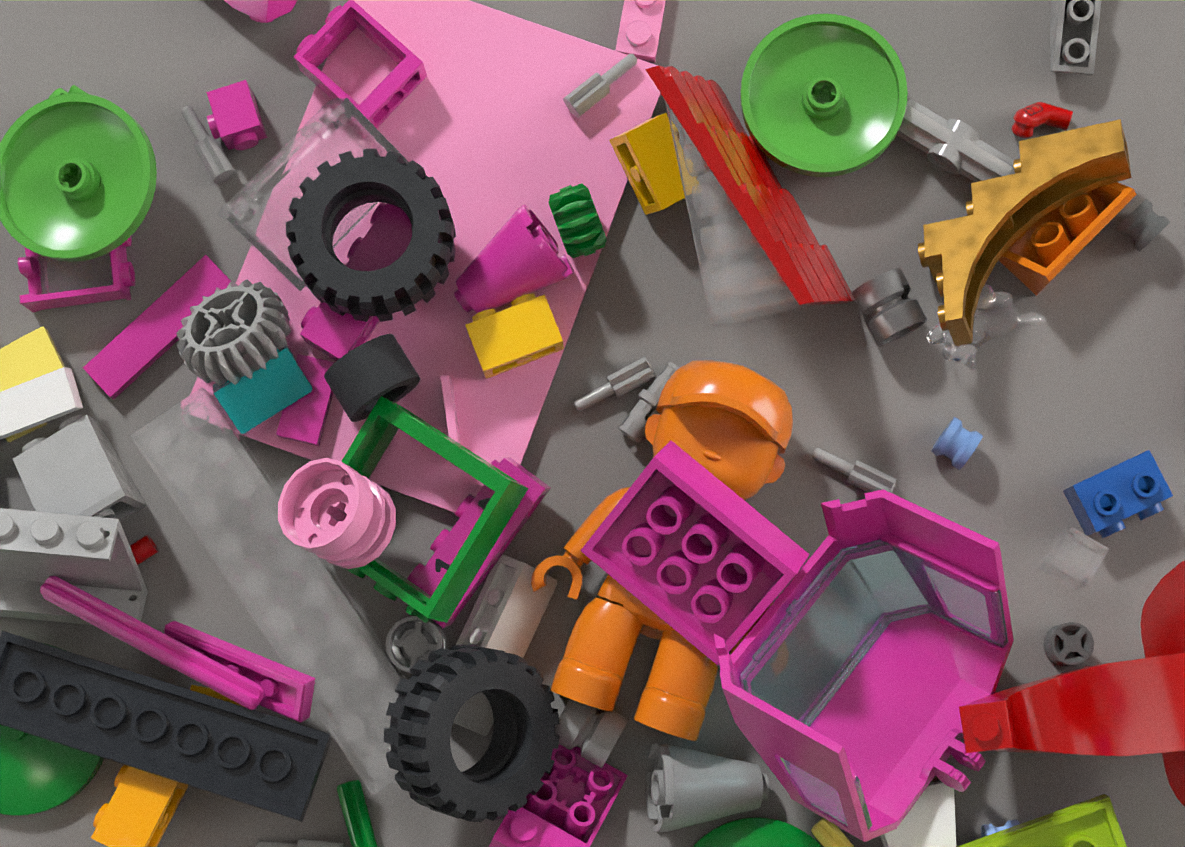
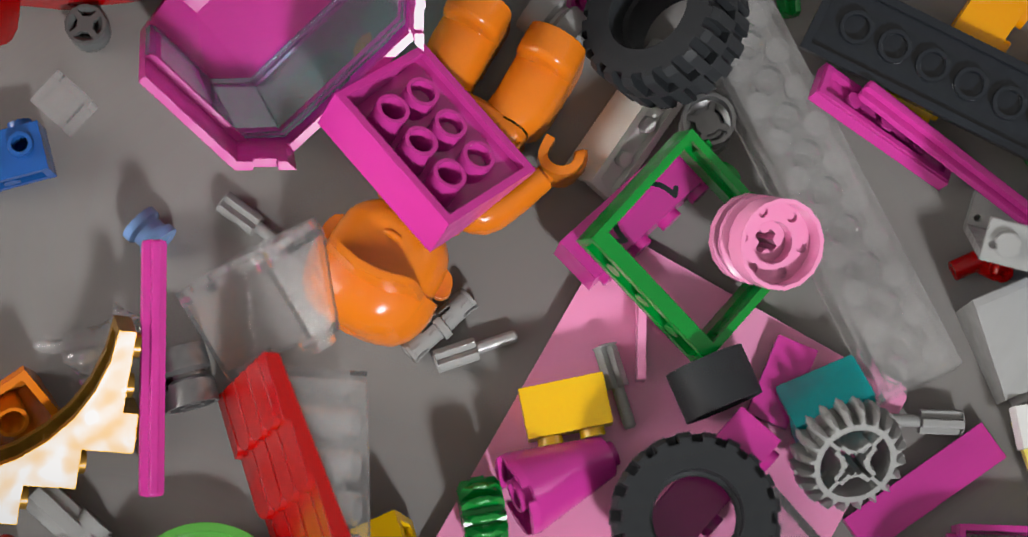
camera: 175 degrees left, 0 degrees up
none -> dark pink axle [138,239,167,497]
none -> clear windscreen [175,216,340,380]
none -> light grey axle [593,342,636,430]
none -> light grey axle [891,409,965,436]

